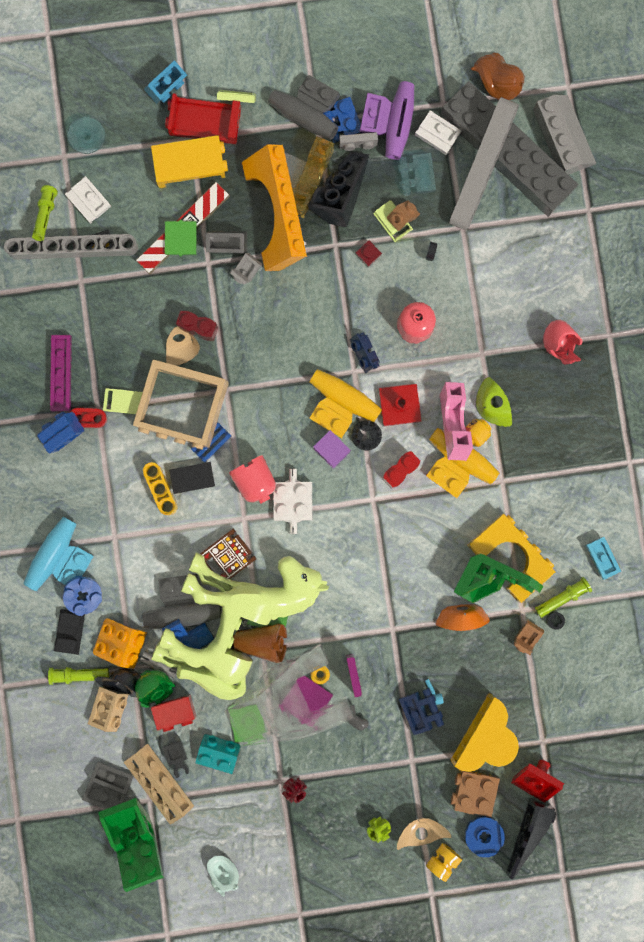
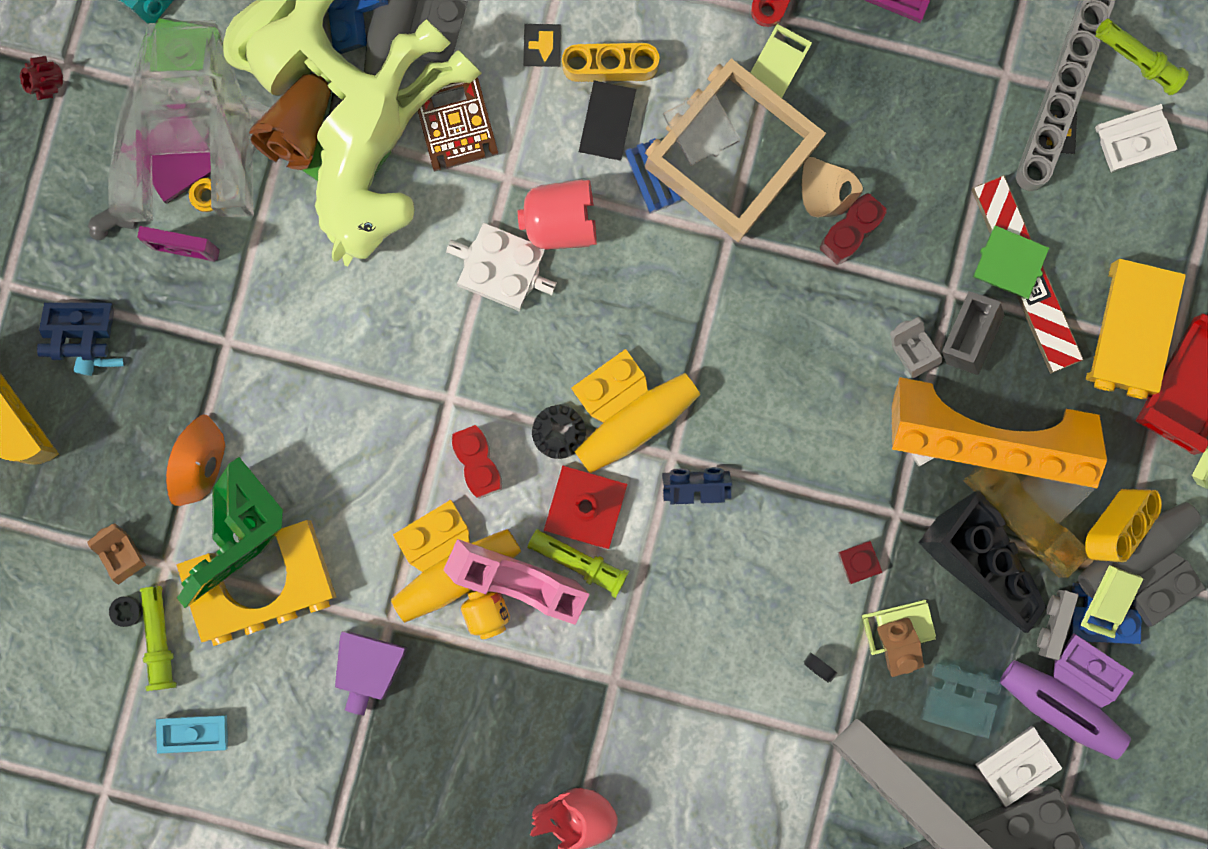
camera: 115 degrees right, 0 degrees up
medium lavender piece [313,430,351,469] -> none
coral cylinder [397,302,436,344] -> none
lime piece [476,377,512,427] -> none
none -> medium lavender torso [335,631,408,716]
none -> black sticker [523,24,561,67]
none -> lime pin [527,529,629,598]
none -> clear piece [663,89,741,166]
none -> yellowish green piece [1081,565,1143,639]
none -> yellow beam [1085,489,1162,562]

